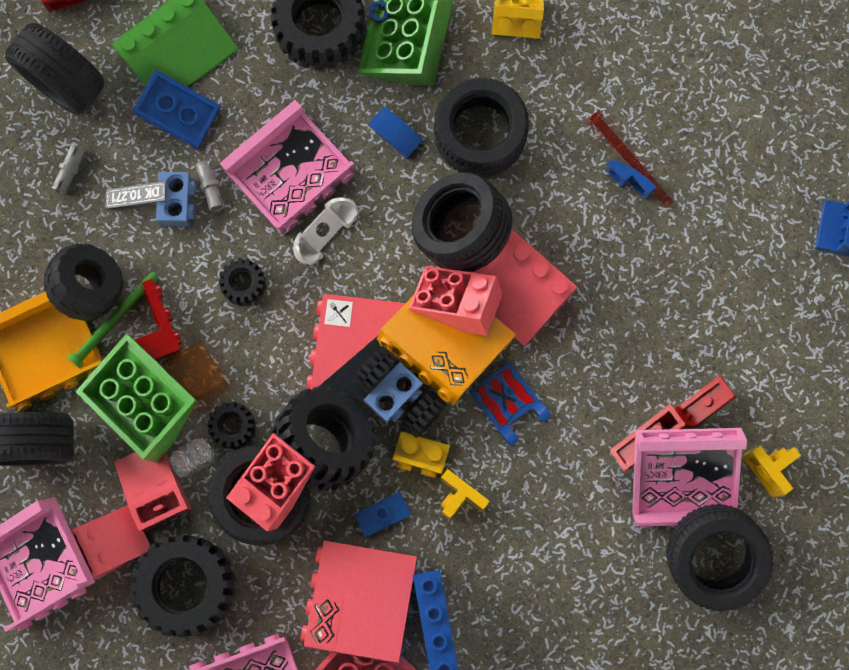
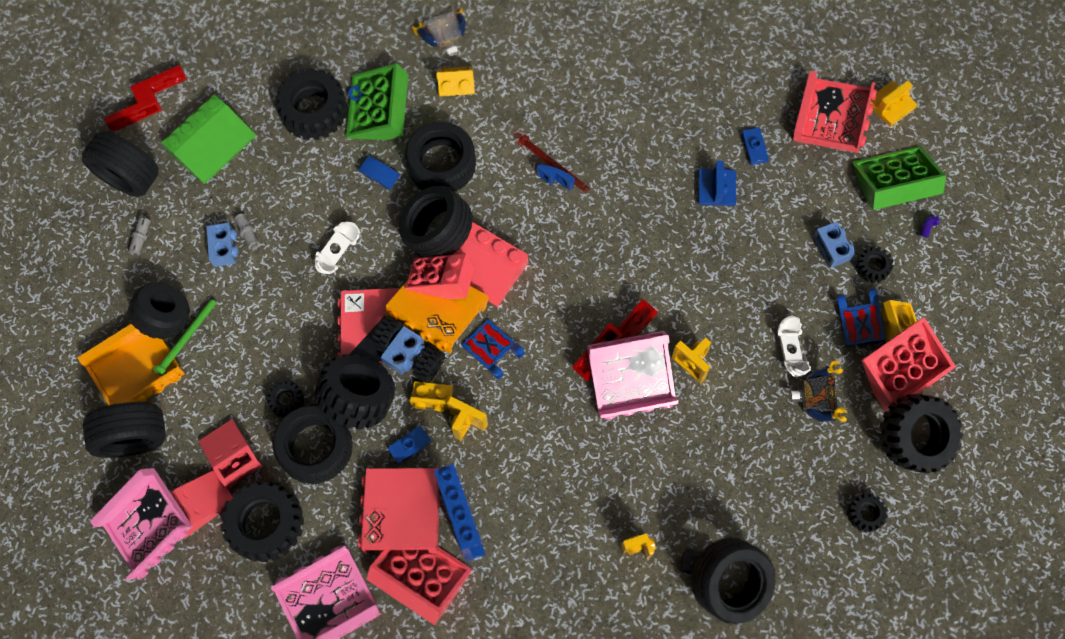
camera: 10 degrees left, 10 degrees down
bright green slope [76,334,197,463] -> none
sticker [105,181,166,209] -> none
blue tile [132,69,221,150] -> none
red bracket [134,279,182,361] -> none
clear orange tile [160,340,227,402] -> none
clear gear [169,438,215,479] -> none
black tyre [219,258,266,306] -> none
bright pink panel [220,100,355,234] -> none
coral slope [227,433,315,531] -> none
black tyre [666,504,774,611] -> none

